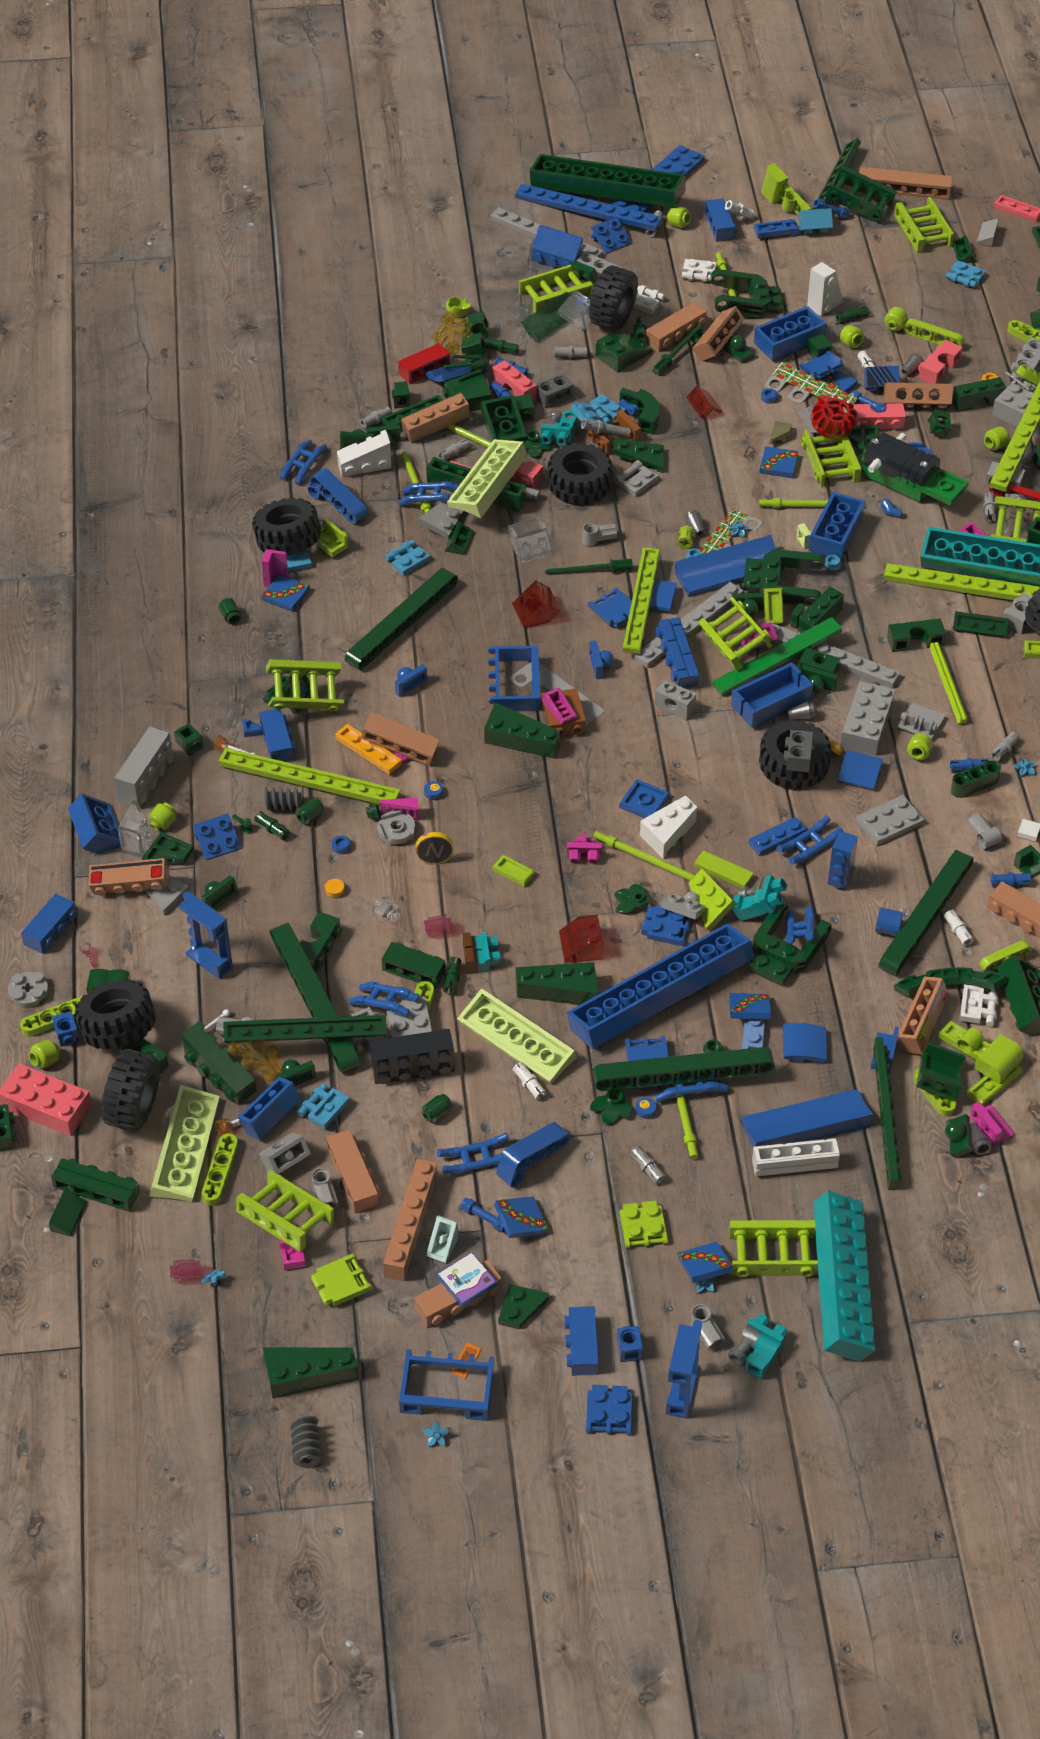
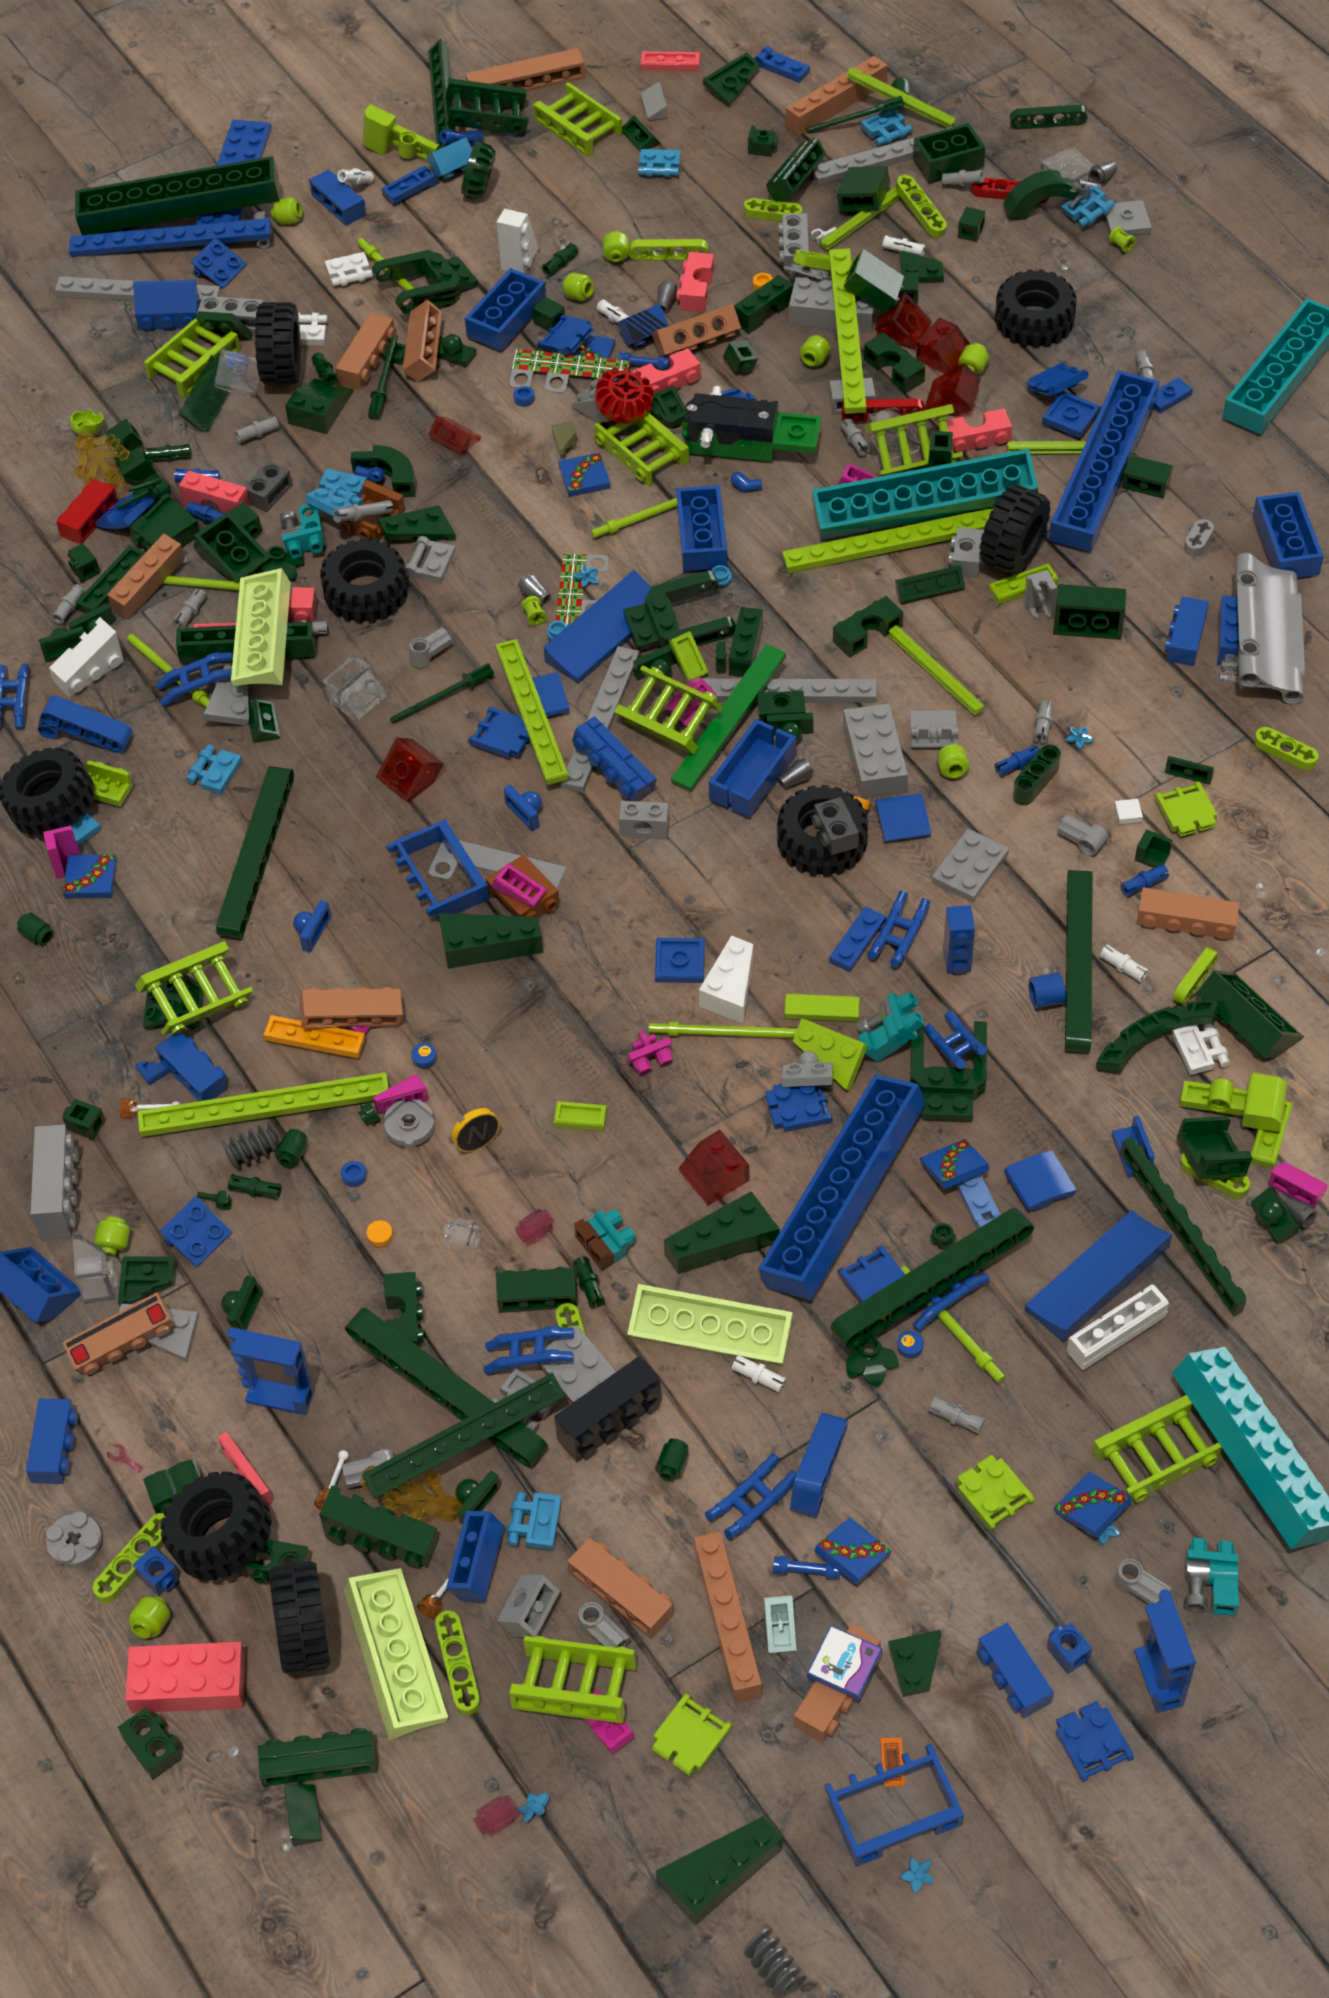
camera: 25 degrees left, 5 degrees up
dark green plate [614,884,650,913] -> none
yellowish green plate [797,523,812,549] -> none
nougat brick [897,976,948,1054] -> none
none -> coral tile [218,1432,273,1506]
none -> dark green gear [461,141,496,199]

